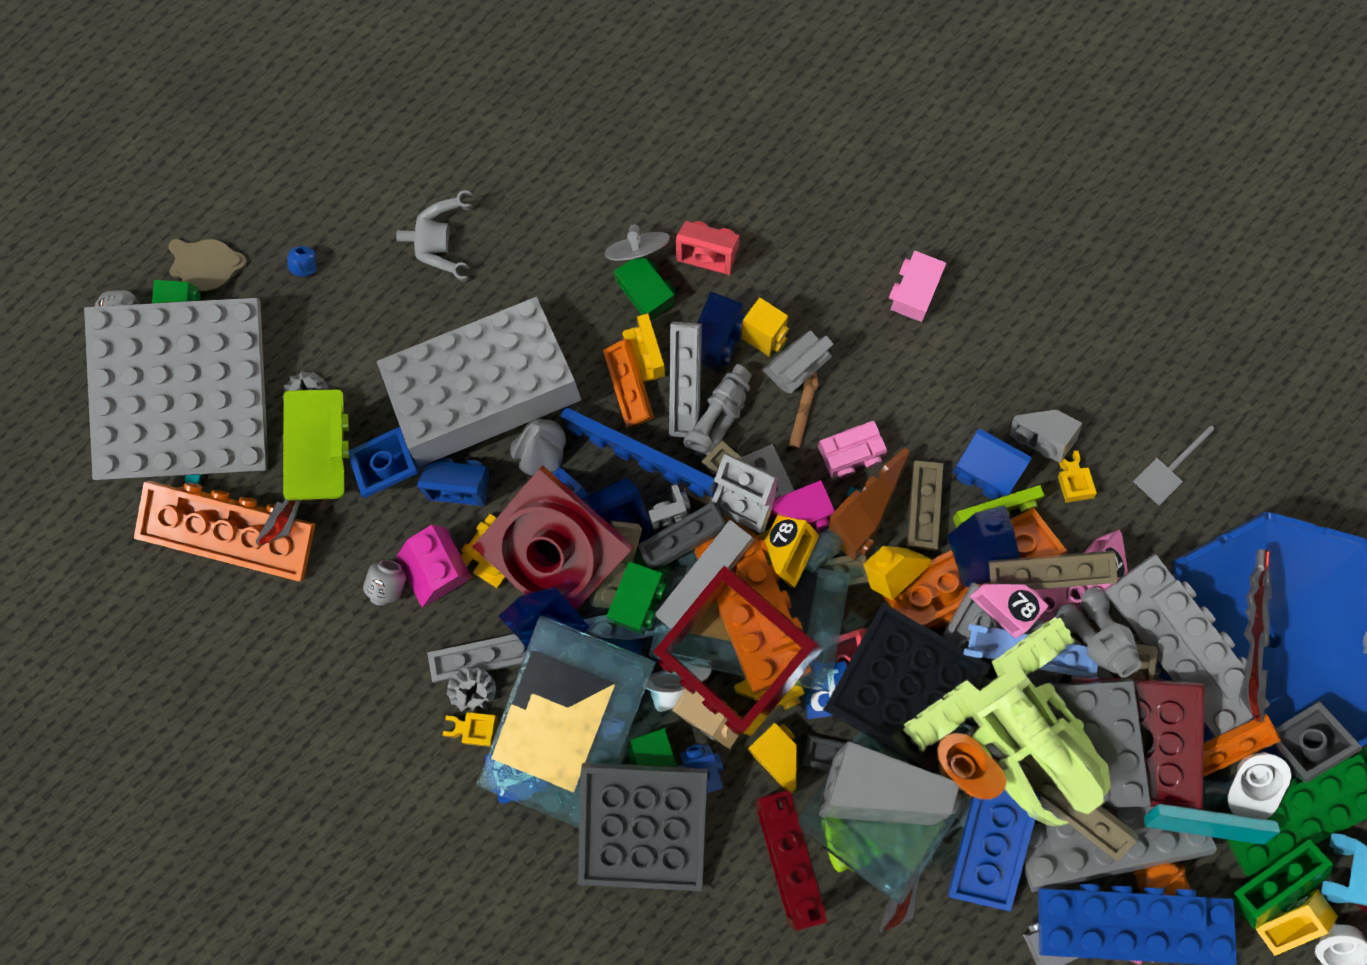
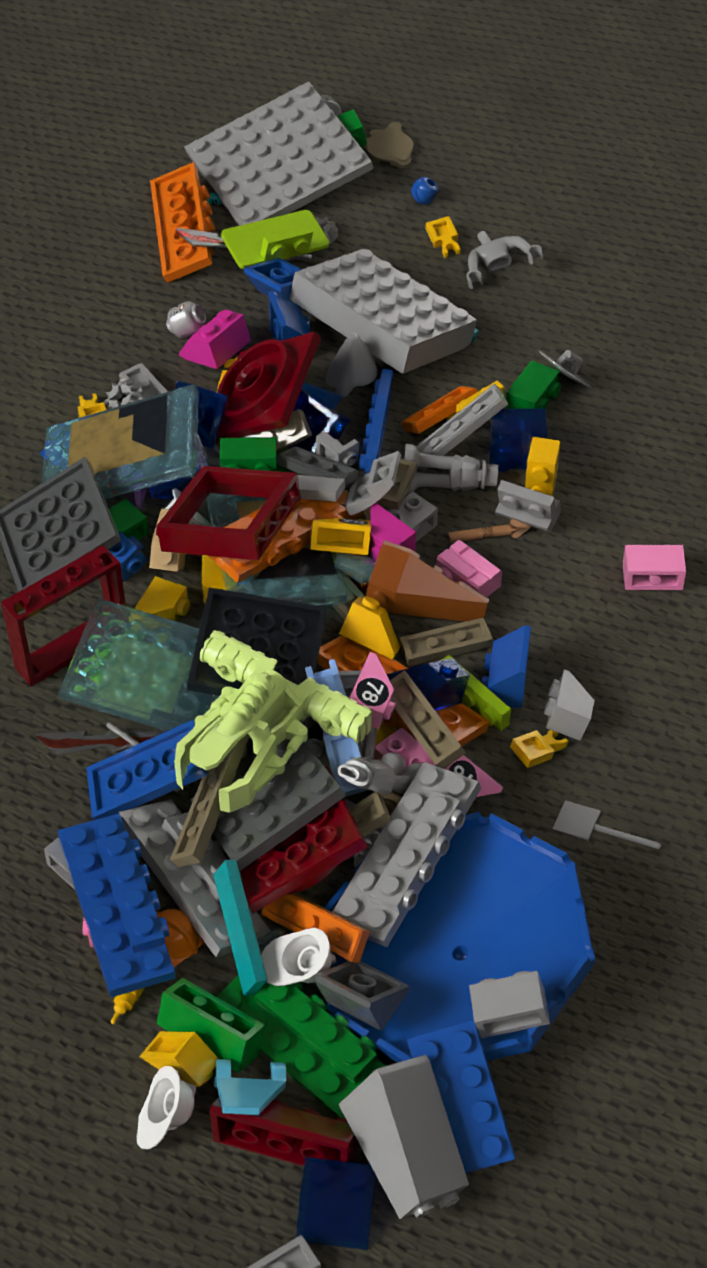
camera: 65 degrees right, 25 degrees down
coral slope [676,221,740,275] -> none
light grey slope [816,741,961,825] -> none
orange piece [937,733,1006,799] -> none
flat silver sword [1239,549,1271,722] -> none
none -> yellow plate [425,216,460,258]

